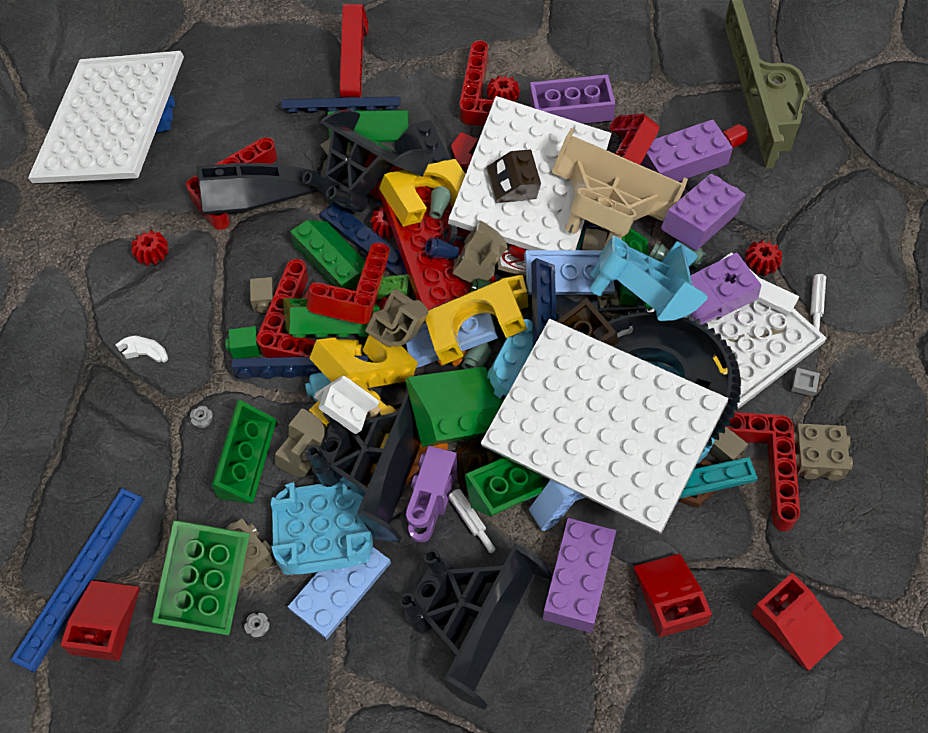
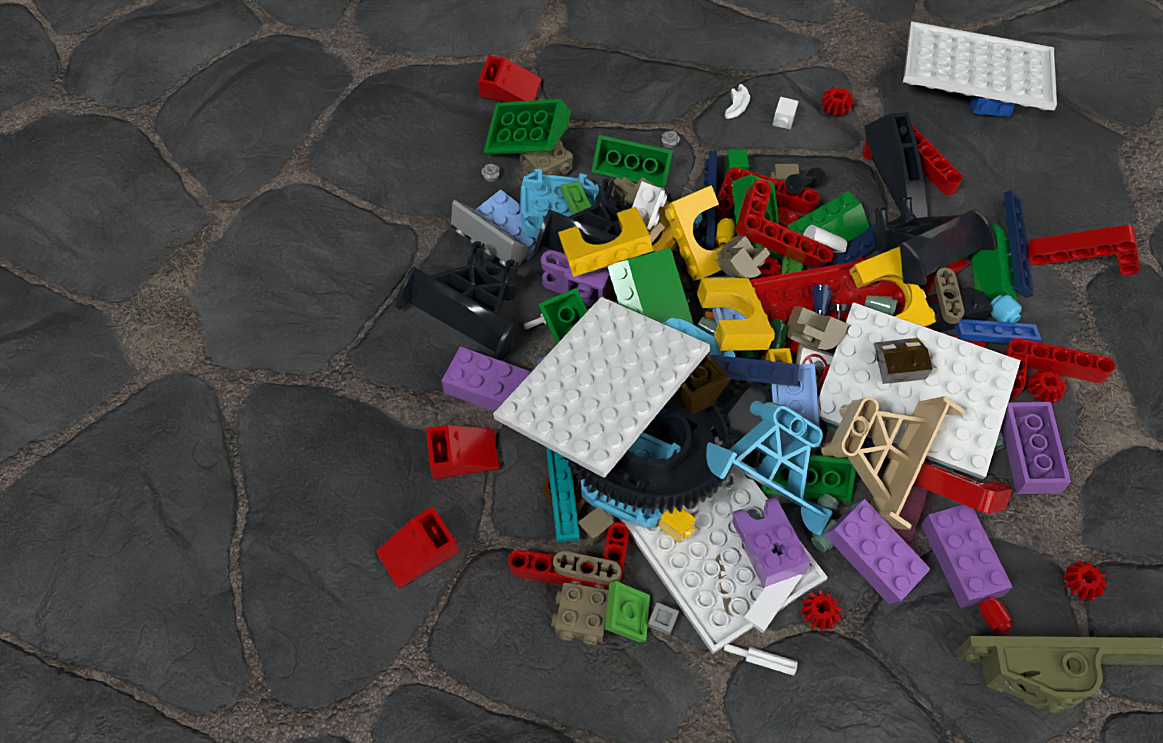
camera: 95 degrees right, 0 degrees up
blue tile [10,488,144,673] -> none
none -> light grey slope [451,200,530,266]
none -> dark tan beam [553,551,621,585]
none -> yellow arch [558,207,653,277]
none -> bright green plate [560,181,591,215]
none -> bright green plate [605,581,650,643]
none -> white brick [773,97,798,130]
none -> black wheel [785,167,826,194]
none -> white brick [803,225,847,254]
none -> dark tan beam [934,268,964,324]
none -> blue plate [954,319,1041,343]
none -> medium azure head [990,295,1022,323]
none -> red gear [1063,560,1108,601]

